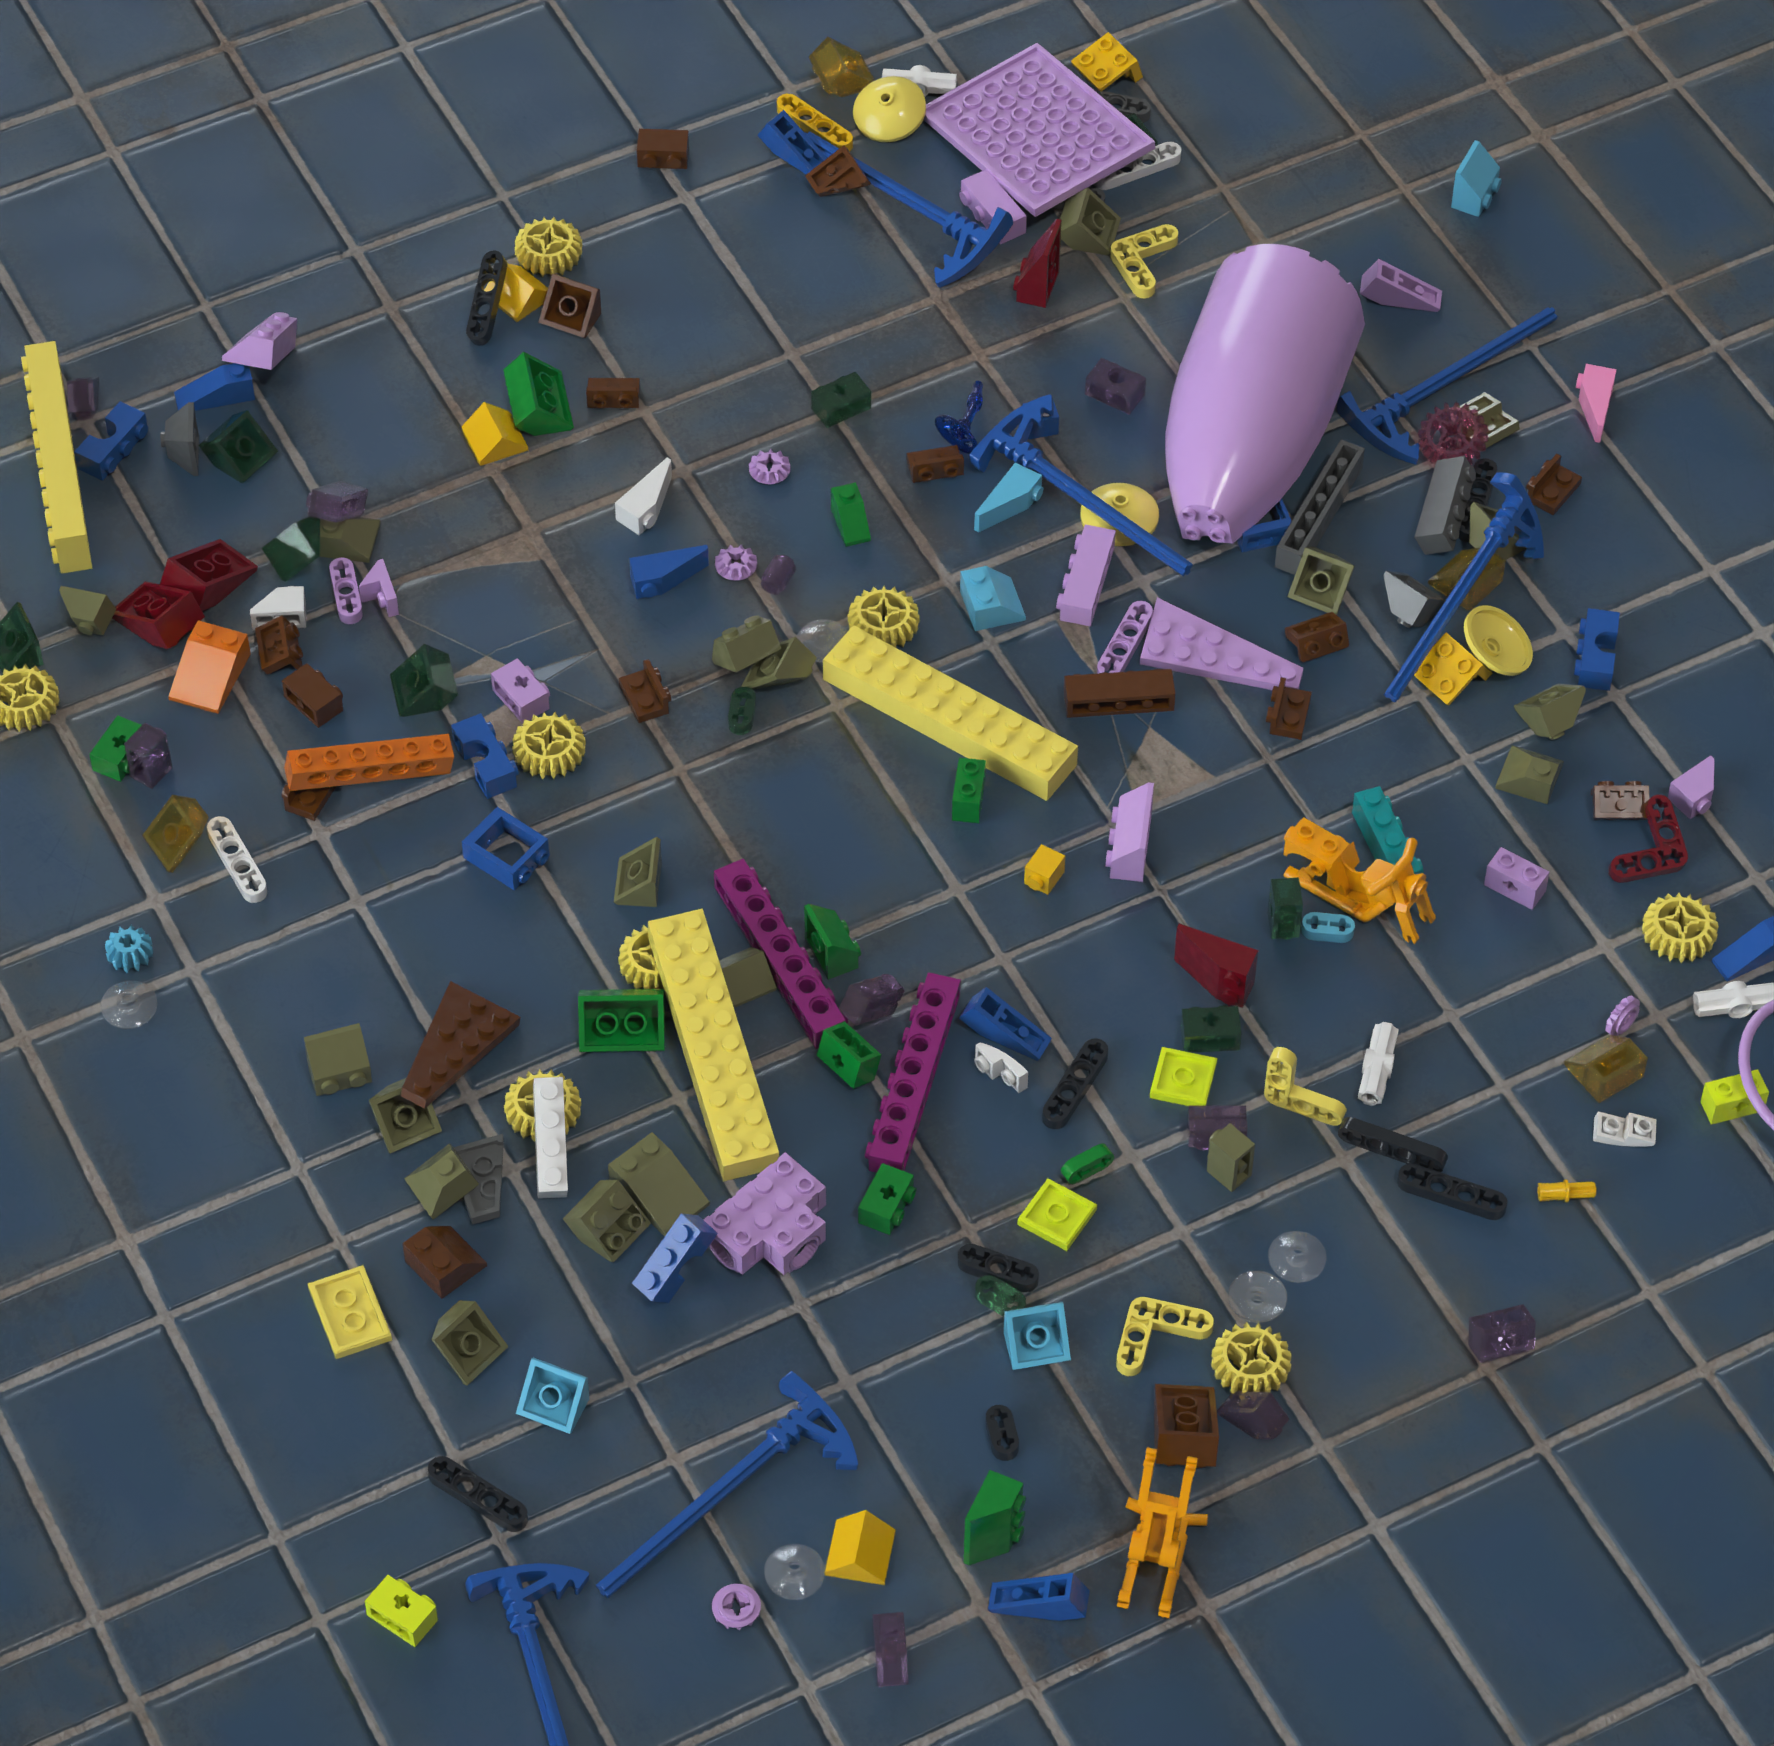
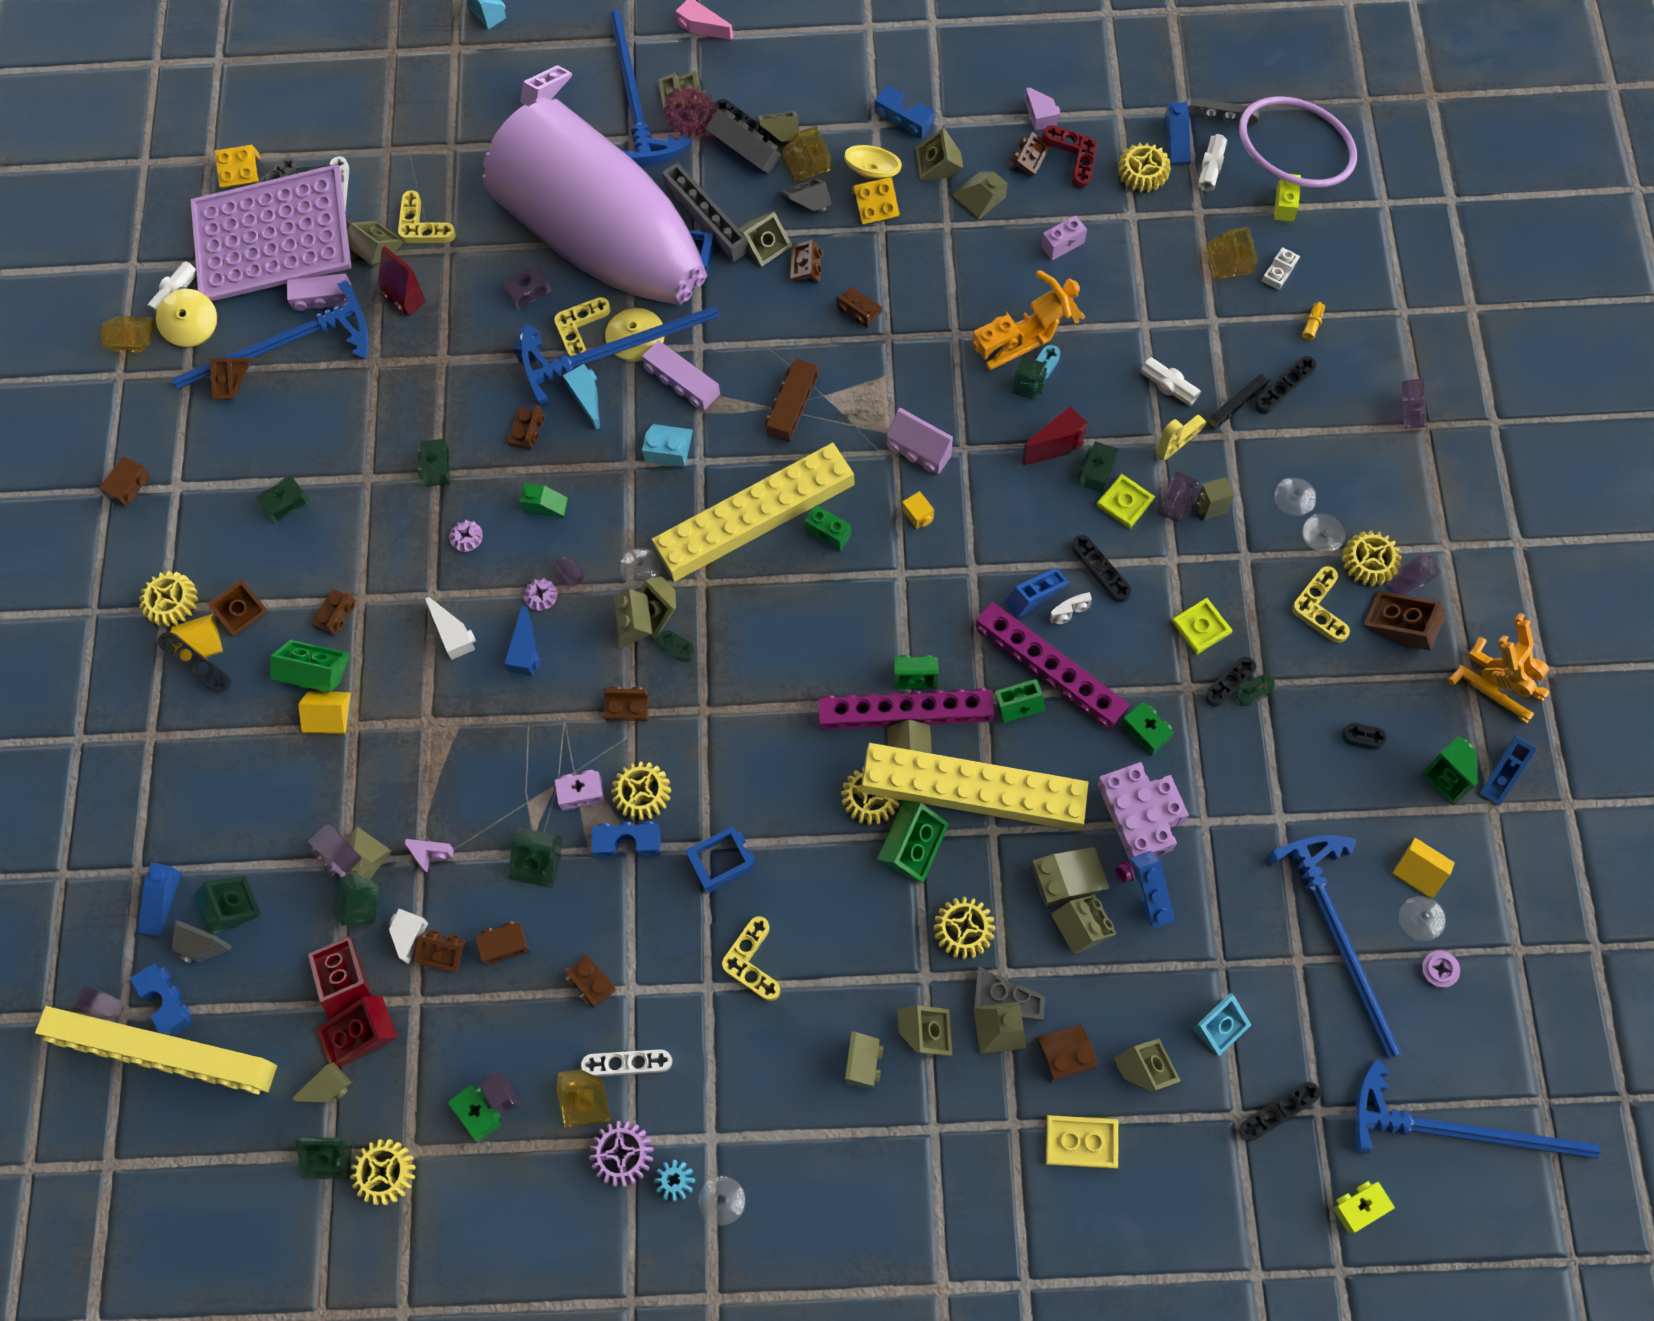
camera: 60 degrees left, 15 degrees up
orange slope [168,620,251,714] -> none
lavender slope [222,312,297,370] -> none
orange brick [284,734,454,791] -> none
lavender beam [329,557,363,624] -> none
reddish brown wing [401,981,521,1109] -> none
white brick [533,1077,568,1198] -> none
olive slope [614,837,662,907] -> none
blue slope [757,110,827,174] -> none
yellow beam [777,93,853,151] -> none
clear purple brick [839,974,905,1025] -> none
light yellow gear [848,586,920,648] -> none
clear purple slope [873,1612,908,1687] -> none
clear blue dish [935,381,983,454] -> none
medium azure slope [1004,1302,1071,1370] -> none
green beam [1061,1143,1114,1184] -> none
lavender beam [1097,601,1153,674] -> none
lavender wing [1140,597,1303,690] -> none
teal brick [1352,786,1423,874] -> none
blue piece [1384,472,1544,702] -> none
reddish brown bracket [1526,454,1582,516] -> none
lavender gear [1605,995,1640,1037] -> none
none -> clear green brick [256,475,310,524]
none -> light yellow beam [555,297,610,356]
none -> lavender gear [589,1121,654,1187]
none -> light yellow beam [722,916,780,1001]

